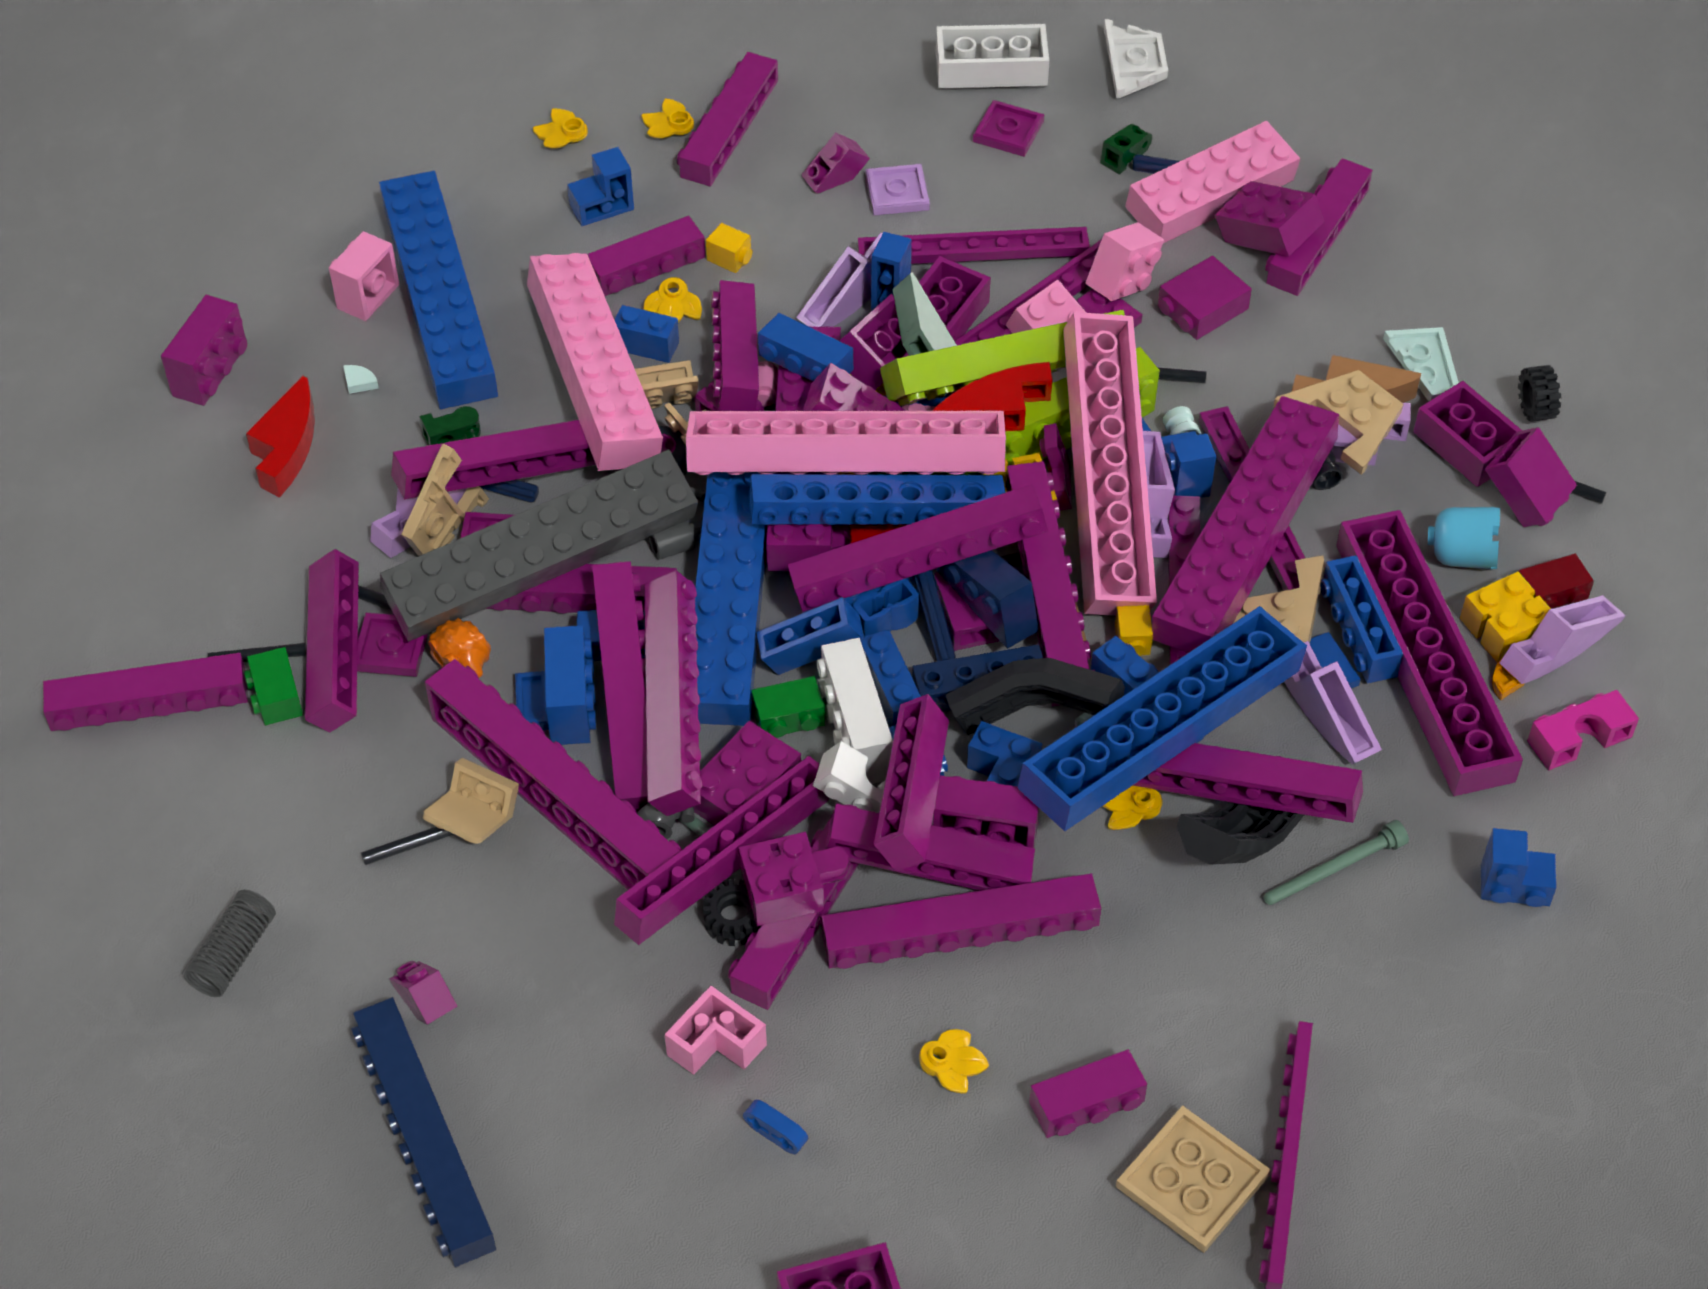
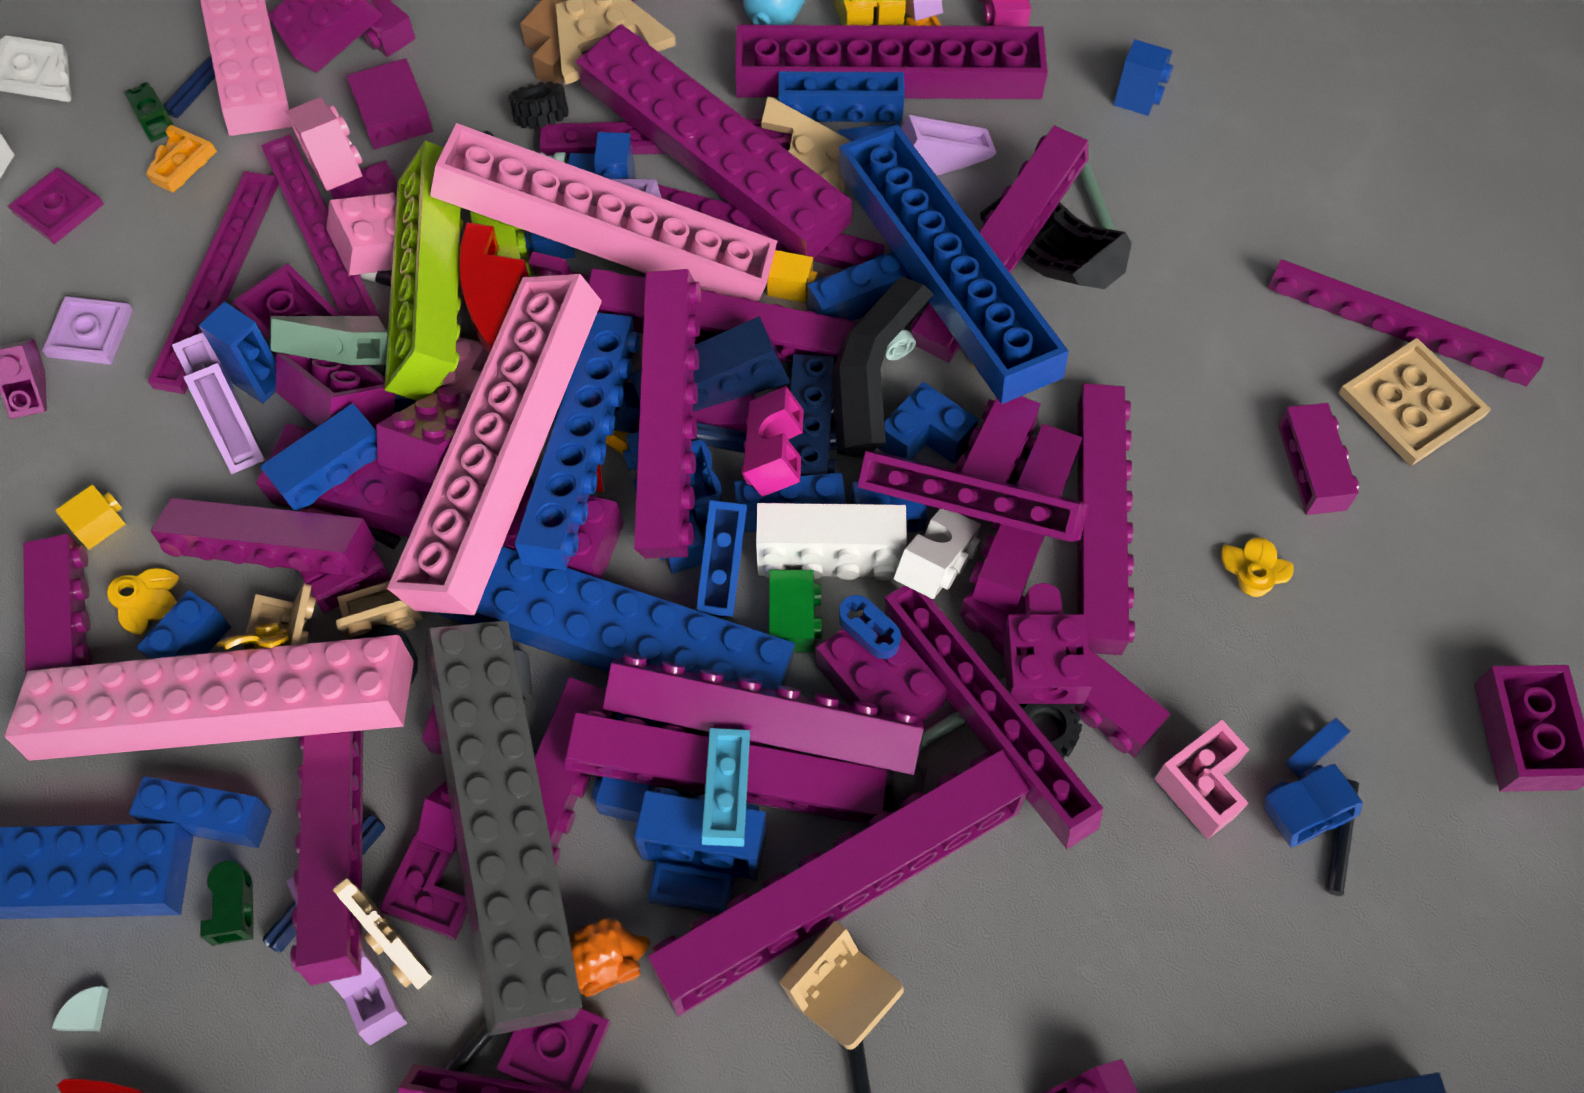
camera: 75 degrees left, 10 degrees up
none -> blue brick [129,776,272,848]
none -> light orange wing [146,125,217,193]
none -> yellow plate [217,623,289,650]
none -> black tyre [509,82,569,129]
none -> medium azure plate [702,728,750,847]
none -> dark pink arch [742,386,804,497]
none -> blue beam [839,595,901,659]
none -> blue brick [1264,764,1363,847]
none -> black bar [1327,780,1359,896]

